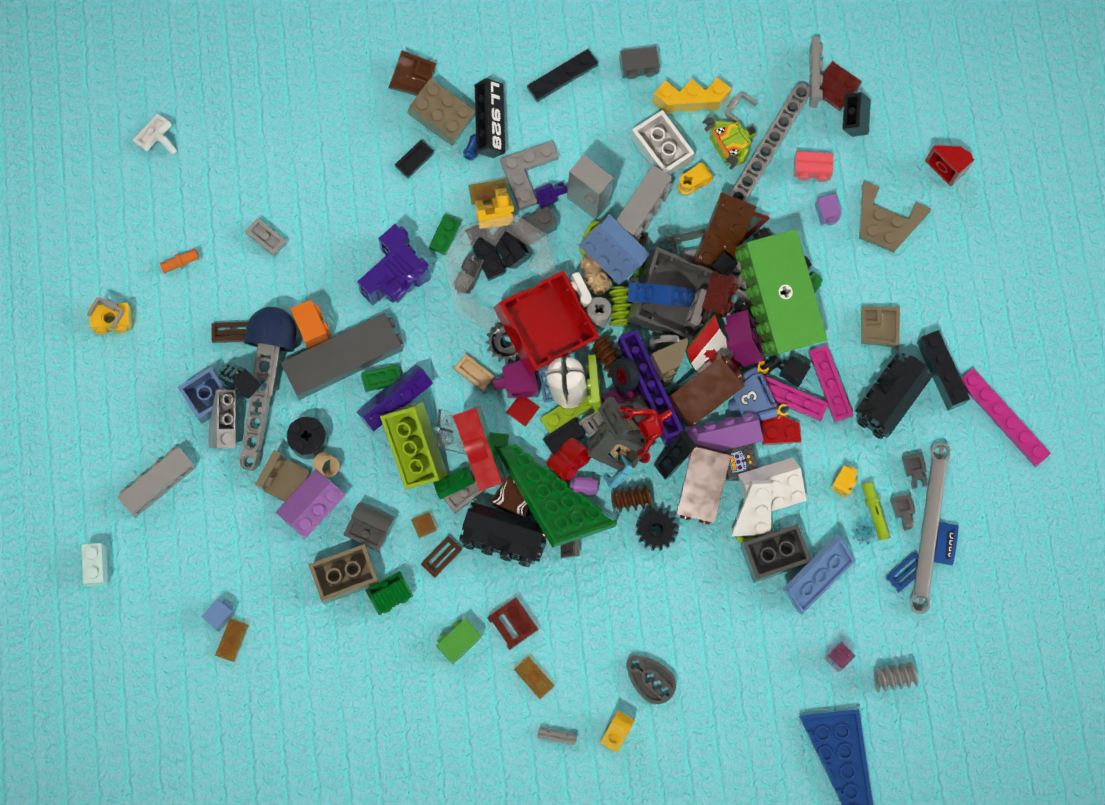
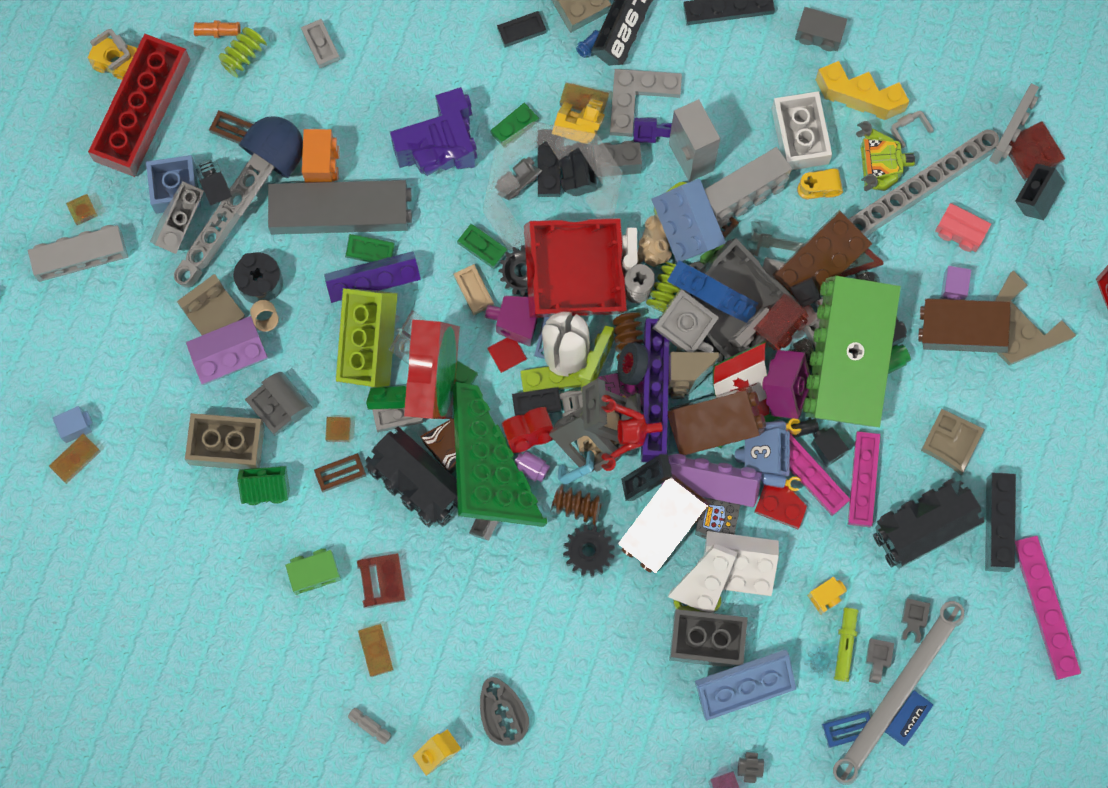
camera: 30 degrees right, 0 degrees up
none -> clear orange plate [66,194,98,225]
none -> red brick [88,33,190,177]
none -> lime piece [218,27,267,78]
none -> green plate [457,224,508,269]
none -> light grey plate [653,289,719,352]
none -> dark grey gear [738,752,764,783]
none -> reddish brown brick [918,299,1011,353]

